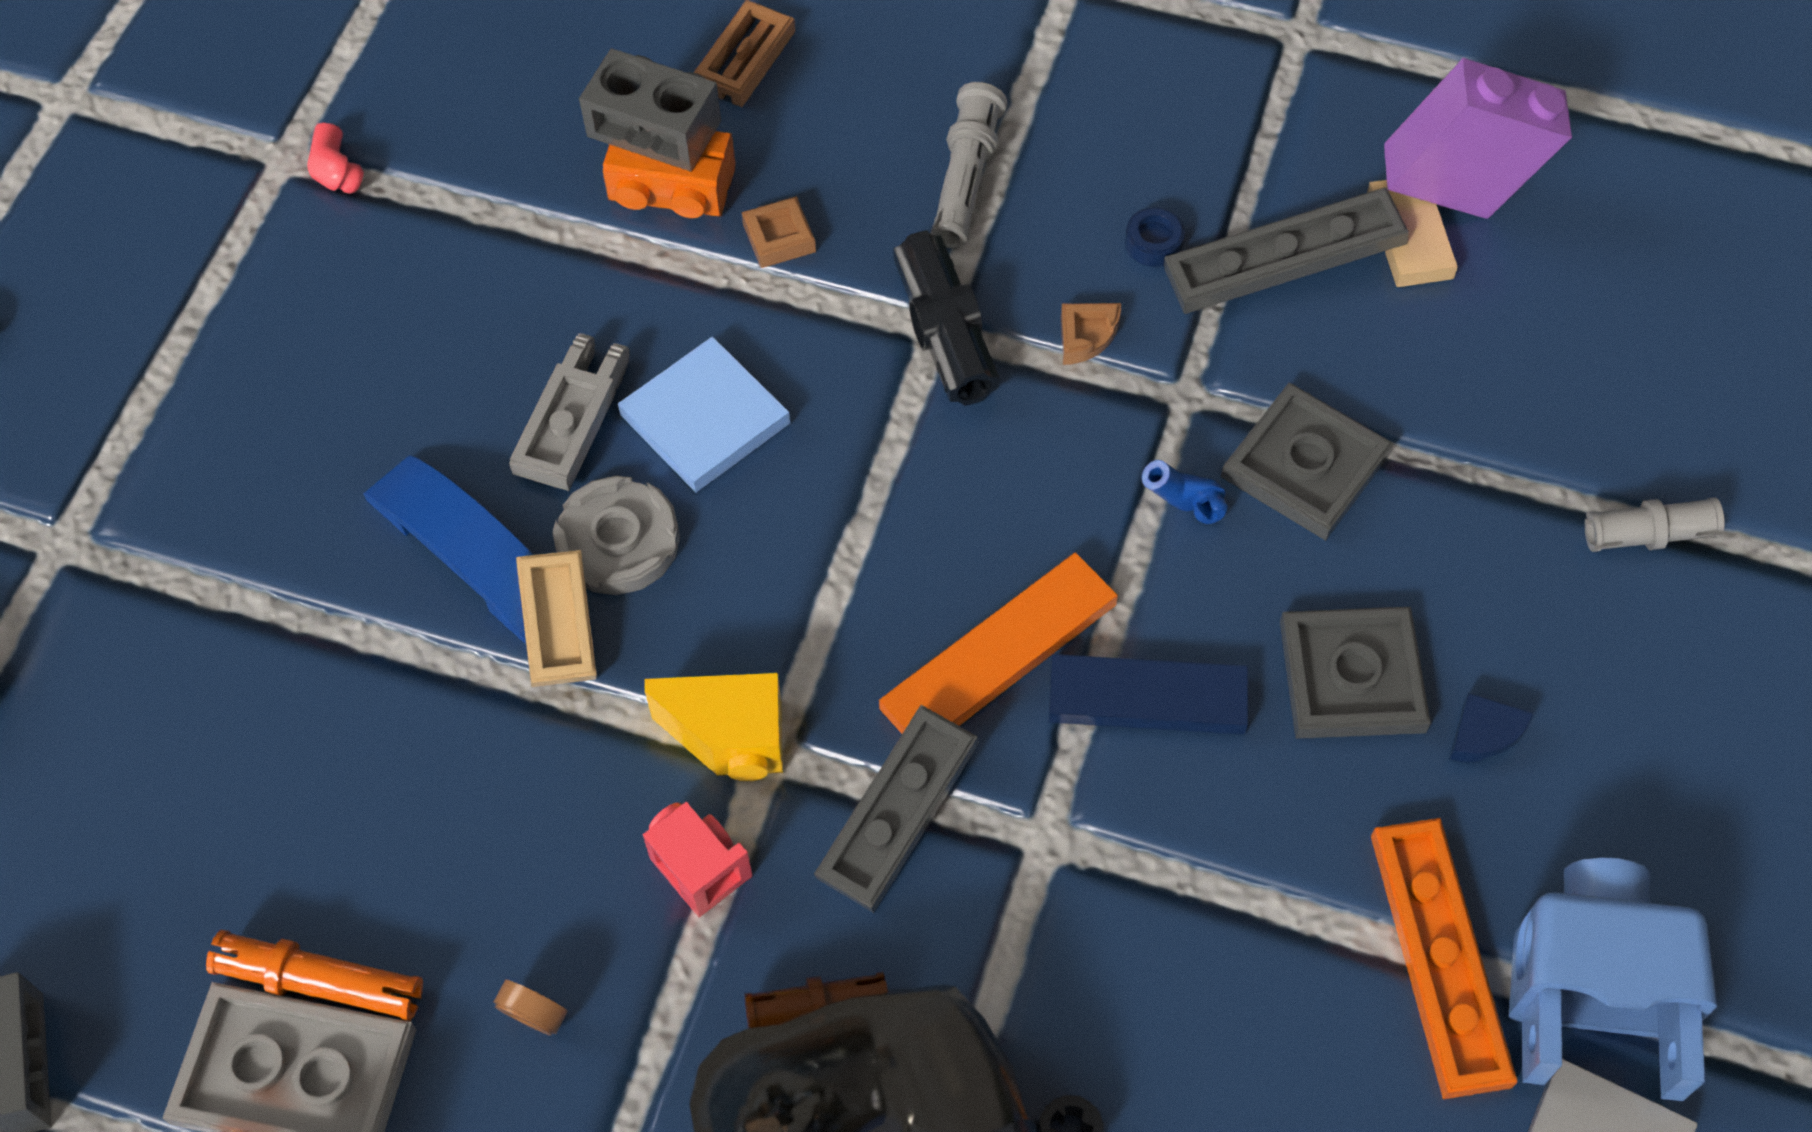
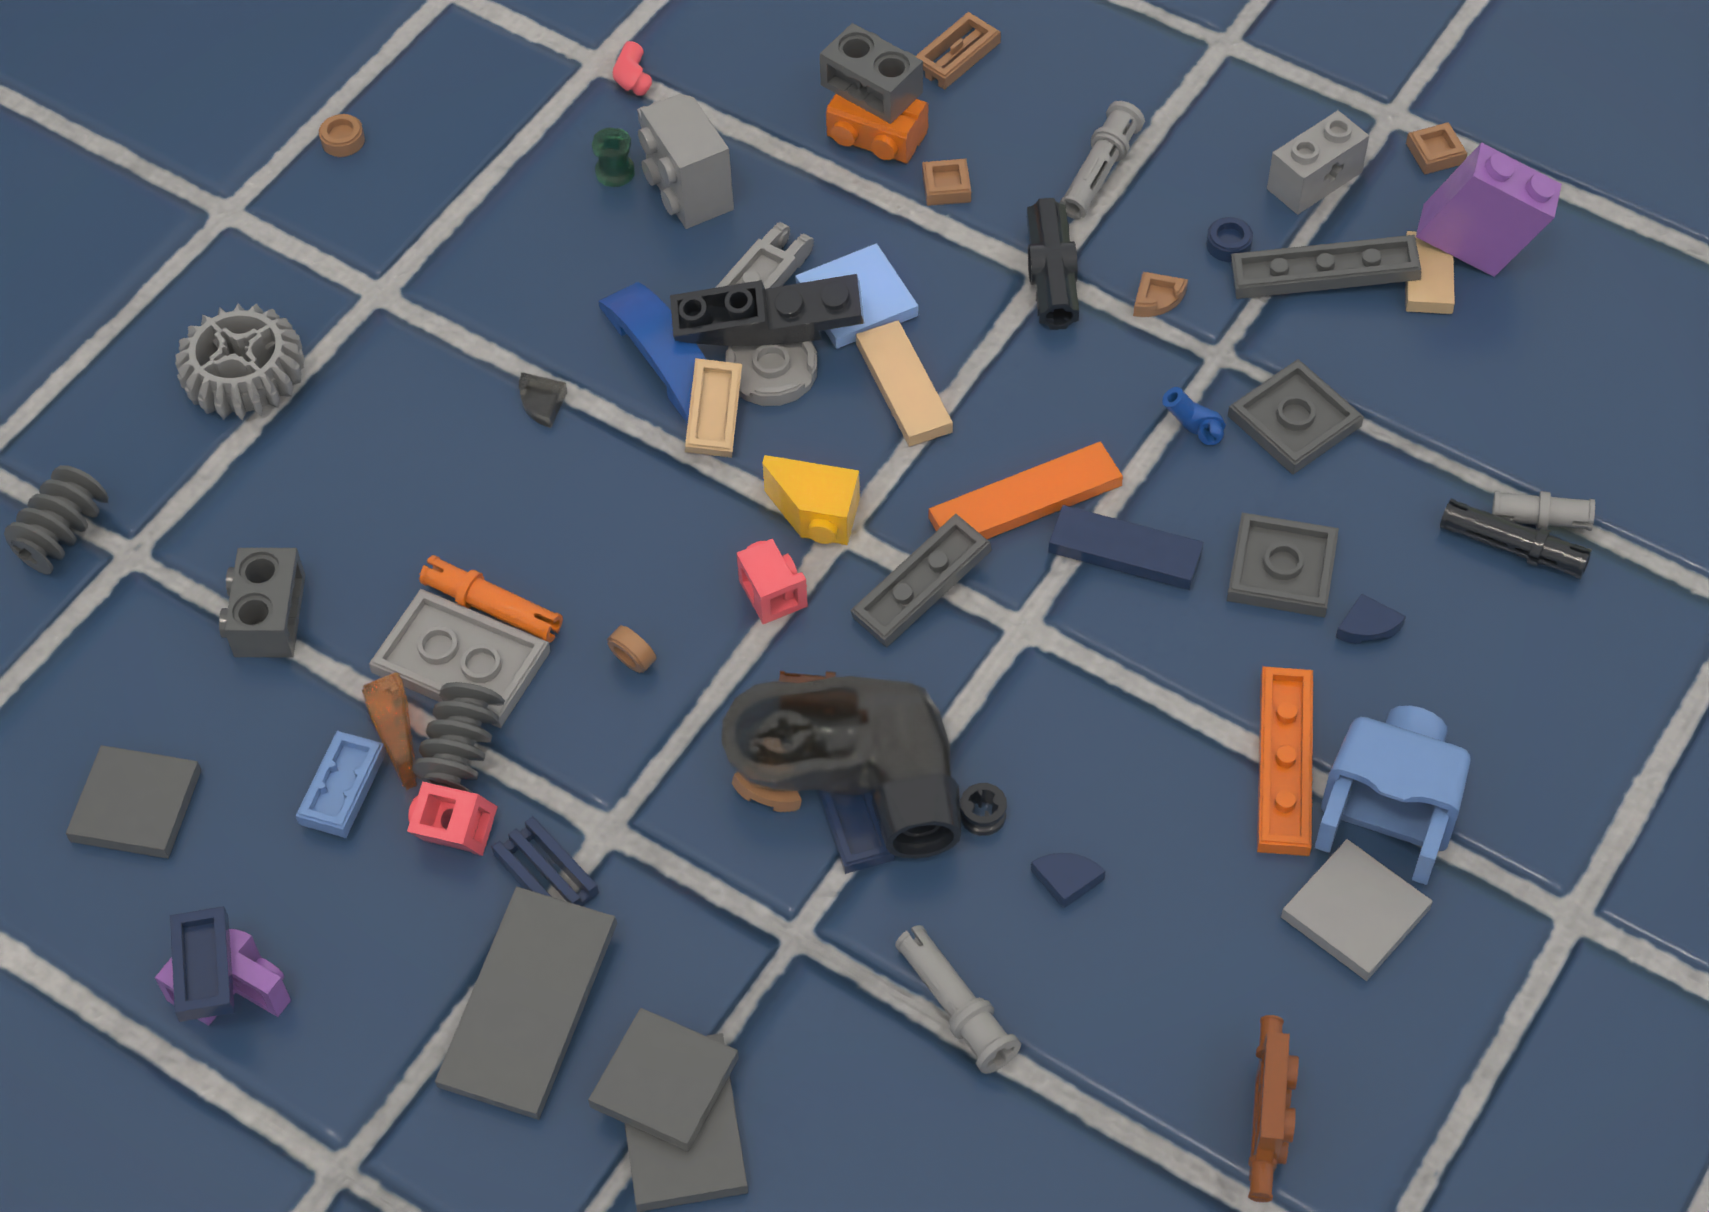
camera: 15 degrees right, 5 degrees down
none -> clear smoke tile [519,372,567,428]
none -> clear green bush [592,127,635,187]
none -> light grey hinge [637,94,734,229]
none -> black slope [670,274,864,346]
none -> tan tile [856,320,953,447]
none -> light grey brick [1267,110,1369,215]
none -> medium nougat tile [1406,122,1467,175]
none -> black pin [1440,498,1592,579]

